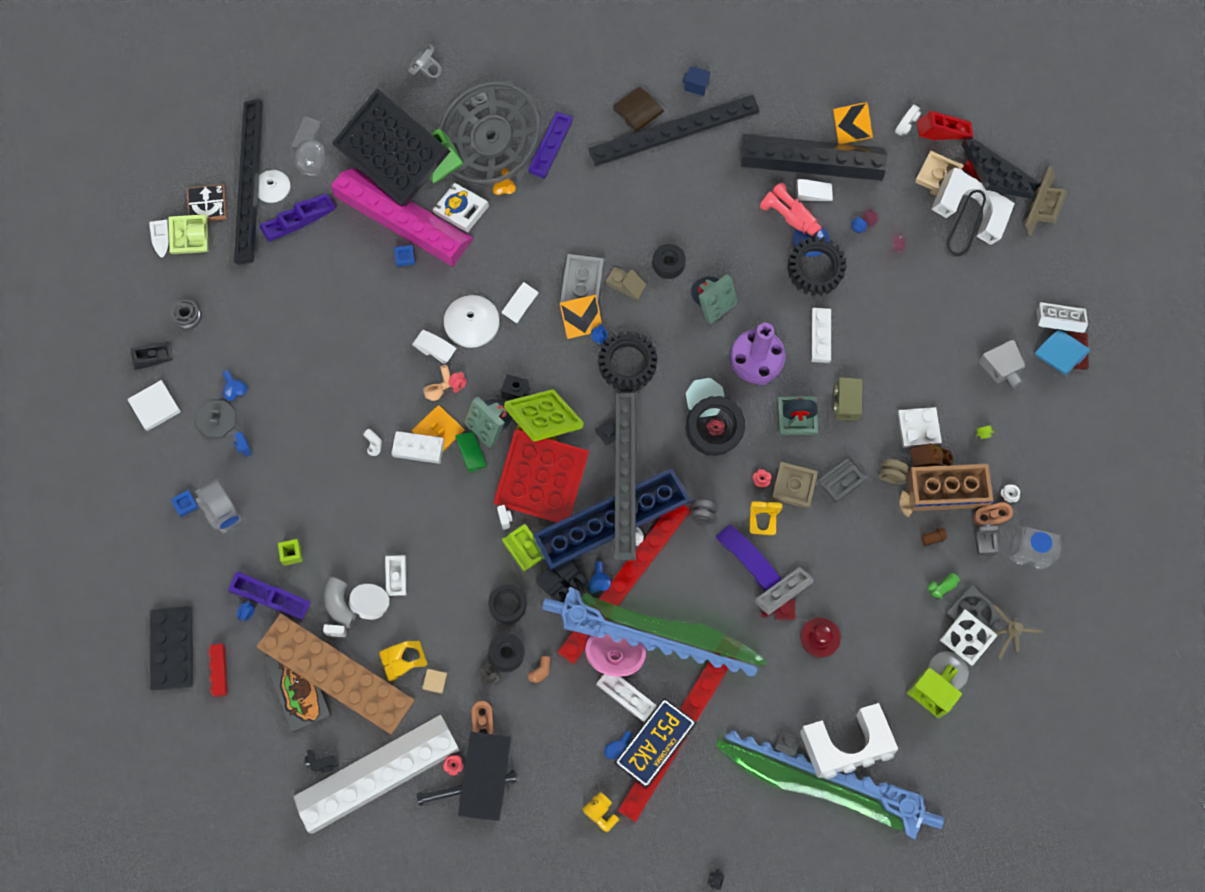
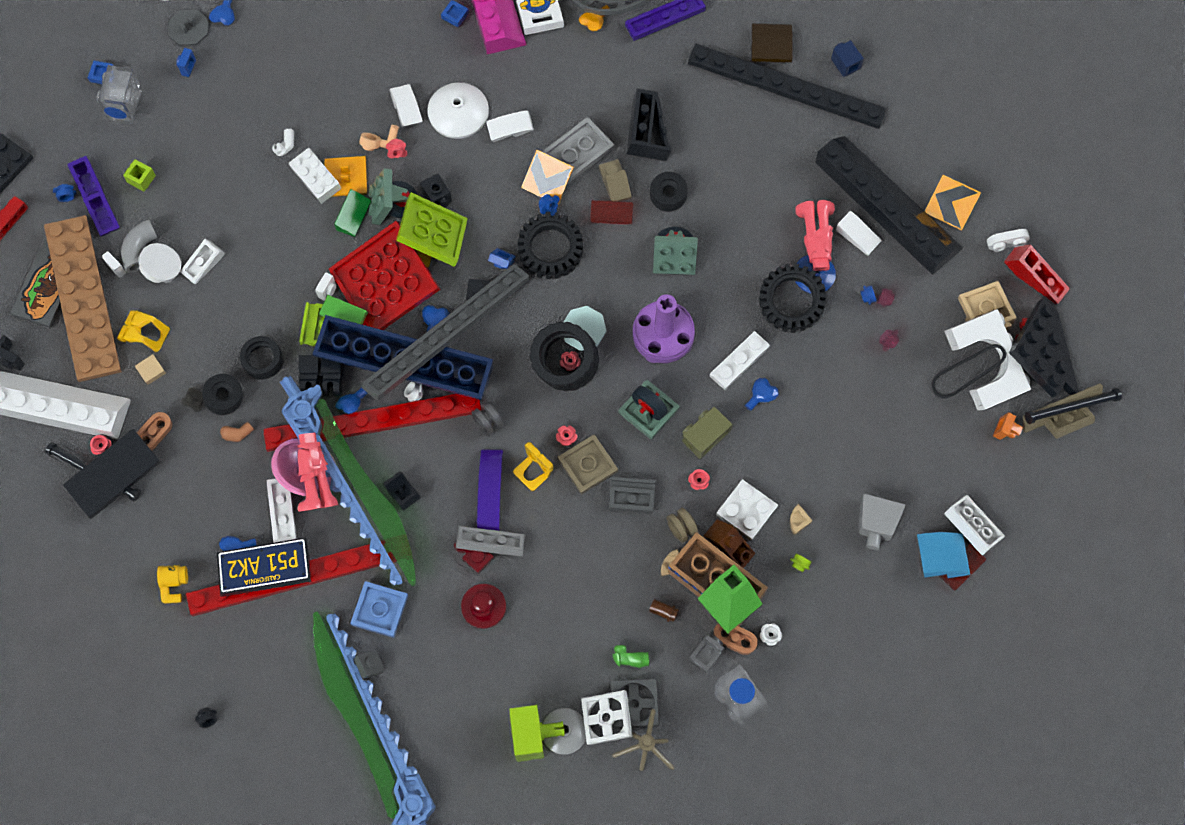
camera: 45 degrees right, 0 degrees up
white arch [800,703,898,779] -> none
none -> coral piece [297,432,339,512]
none -> bright green tile [319,295,368,325]
none -> medium blue plate [350,581,408,638]
none -> black bracket [383,471,421,511]
none -> blue rock [422,305,450,332]
none -> blue plate [488,248,516,269]
none -> clear red tile [590,200,633,225]
none -> black wedge [626,88,671,161]
none -> coral plate [688,469,710,490]
none -> bright green slope [698,565,762,634]
none -> blue rock [745,378,779,411]
none -> tan tile [790,504,812,536]
none -> orange tile [993,412,1023,440]
none -> black bar [1025,388,1122,424]

